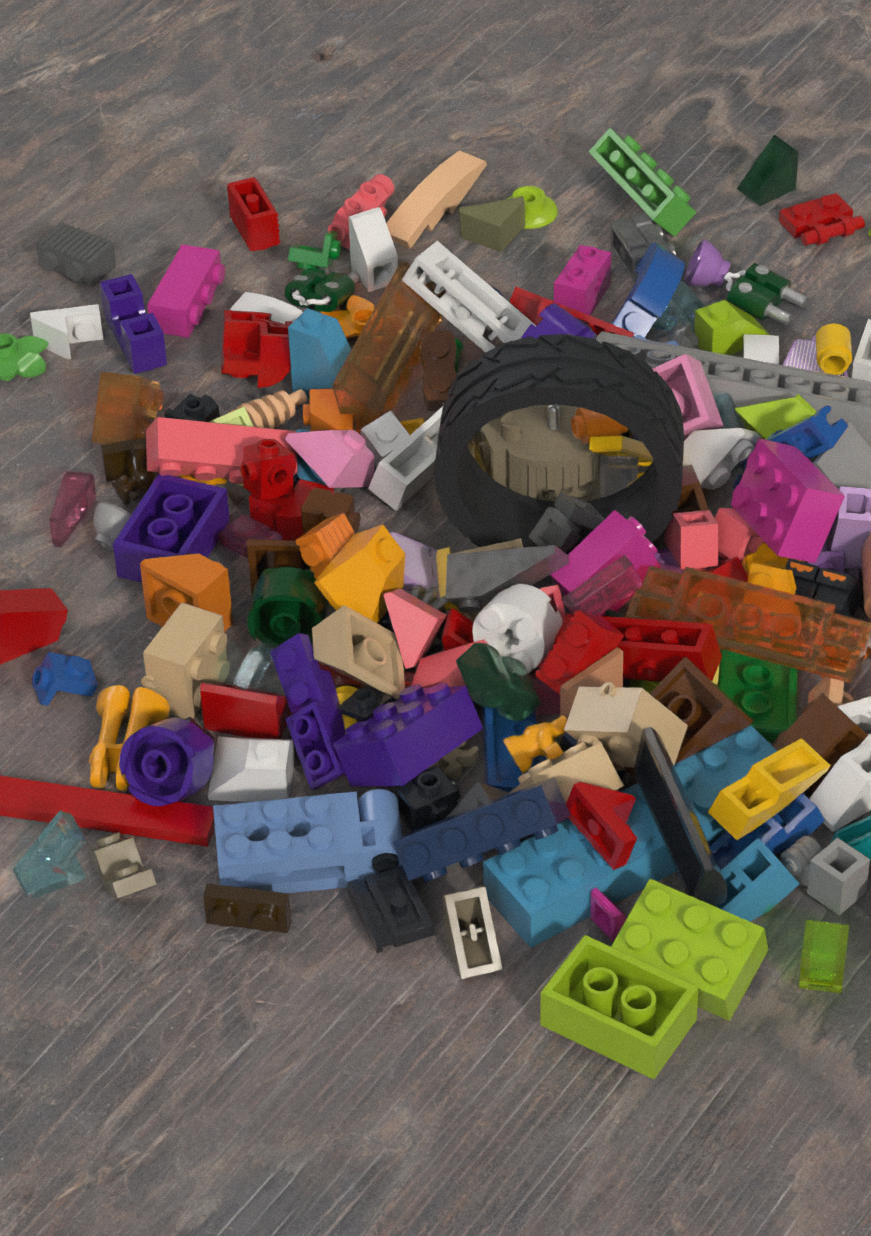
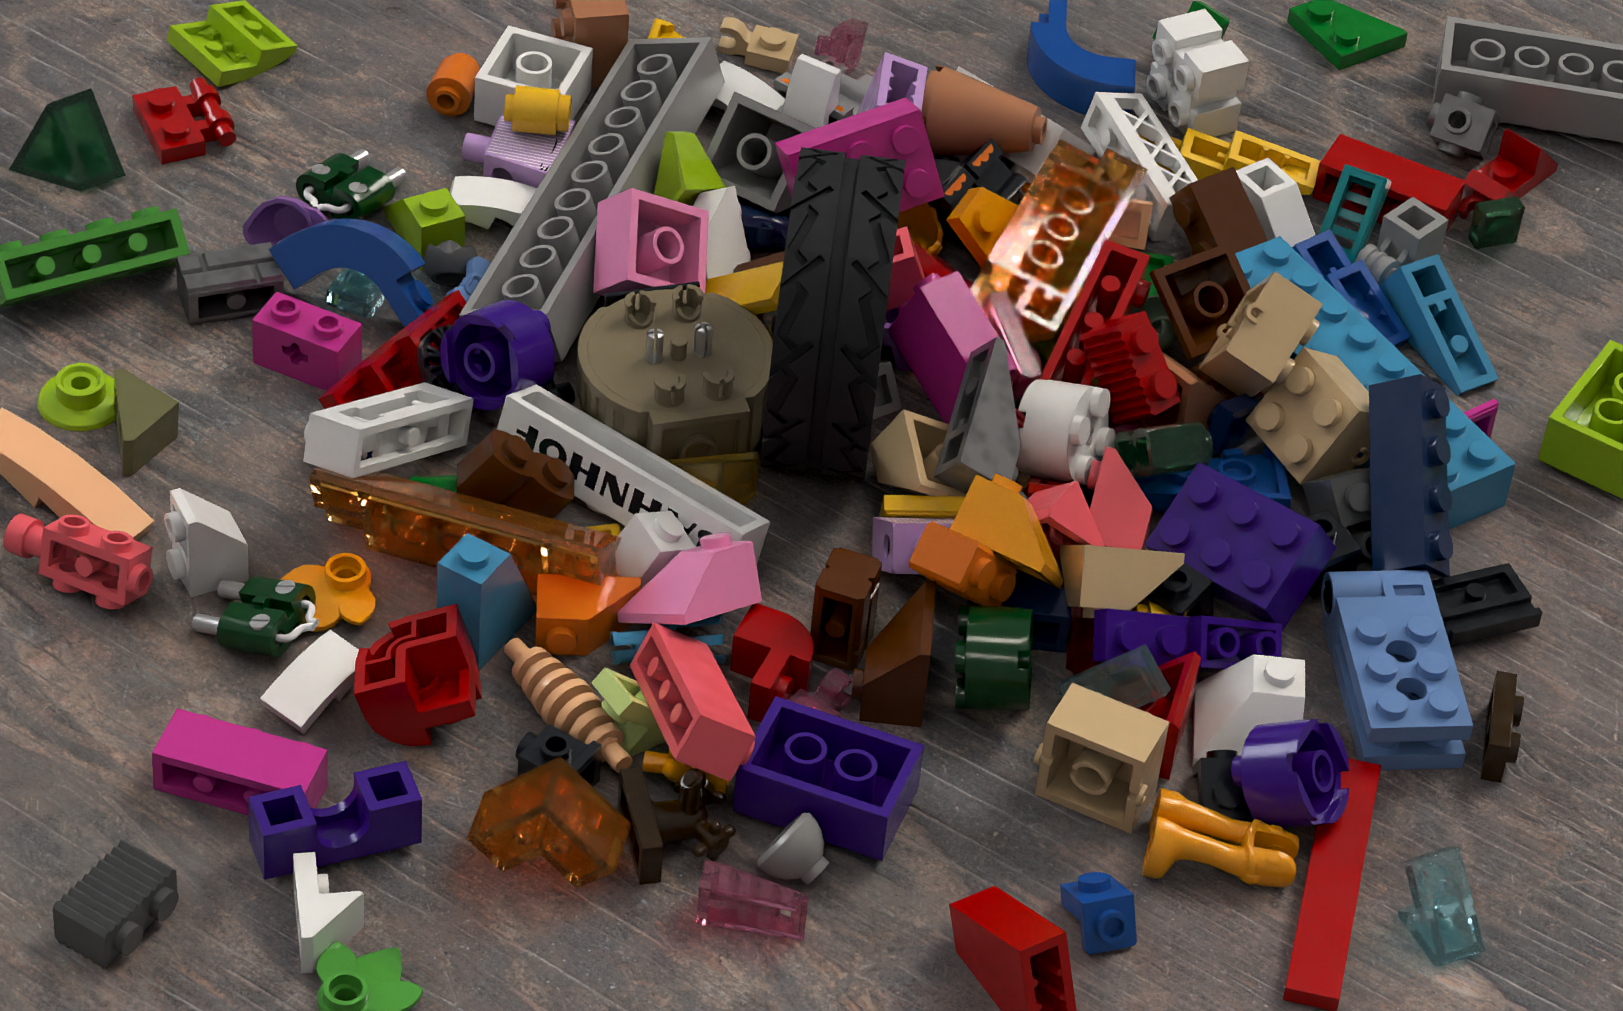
camera: 95 degrees left, 0 degrees up
dark tan slope [88,832,157,899] -> none
orange slope [140,554,233,632] -> none
red brick [227,177,281,251] -> none
red brick [240,439,296,501] -> none
green bracket [288,231,341,269] -> none
dark tan slope [443,886,503,979] -> none
light orange piece [502,715,567,774] -> none
red slope [566,782,637,870] -> none
orange brick [571,407,628,445] -> none
lime brick [611,879,769,1021] -> none
black slope [633,727,727,906] -> none
yellow slope [708,738,831,840] -> none
blue hinge [766,406,848,459] -> none
clear neon green brick [798,920,849,994] -> none

